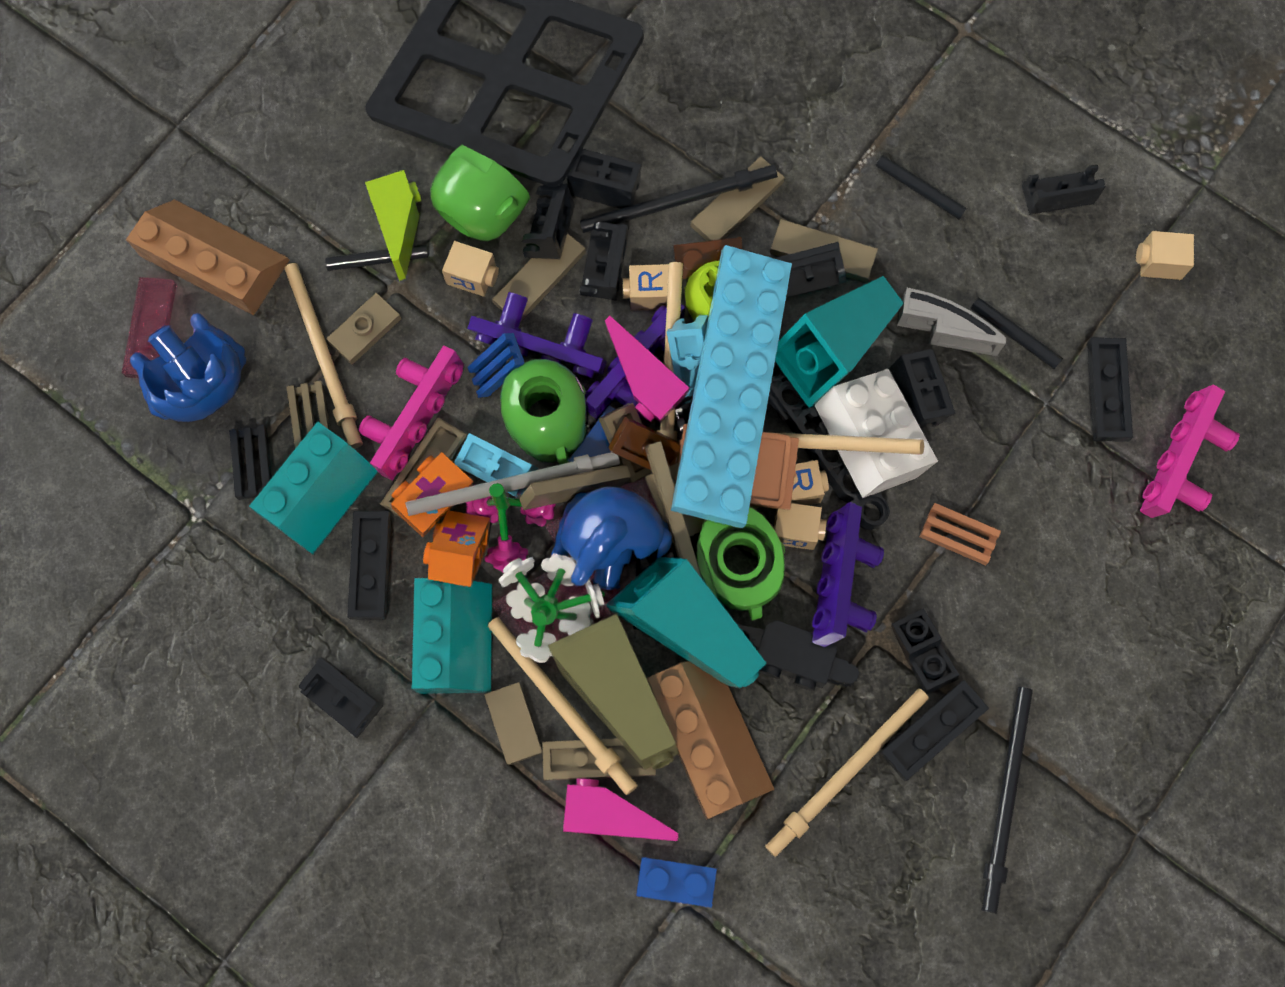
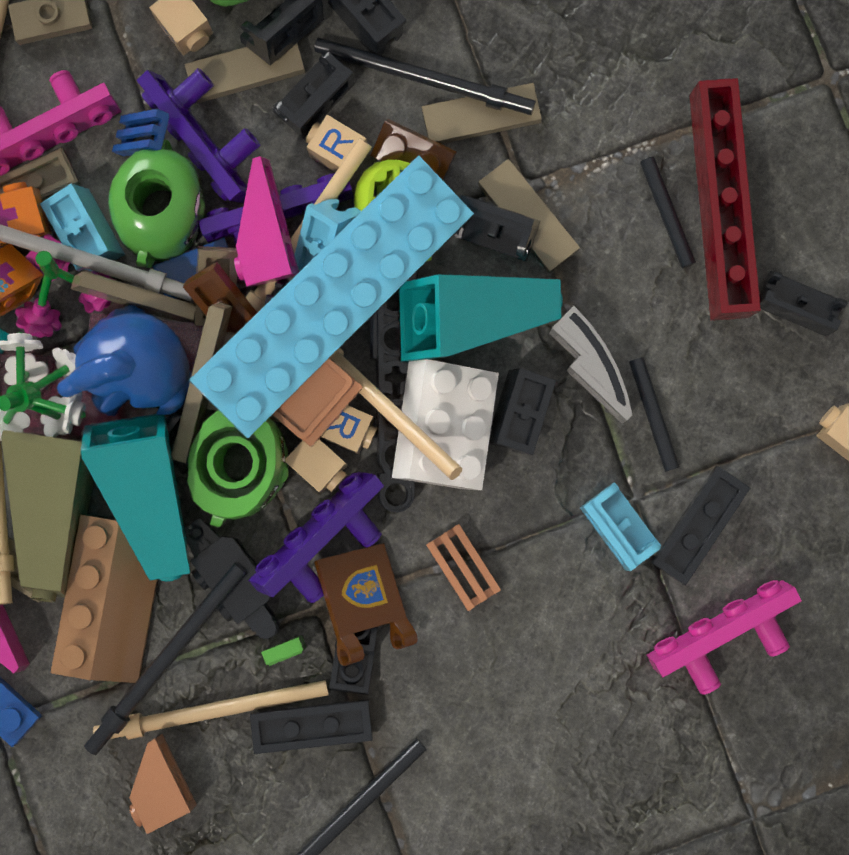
camera: 35 degrees right, 10 degrees up
none -> black bar [84,562,247,755]
none -> nougat slope [129,734,197,834]
none -> bright green tile [261,635,307,666]
none -> reddish brown flag [314,543,418,666]
none -> medium azure hinge [580,482,661,571]
none -> dark red brick [689,78,761,321]

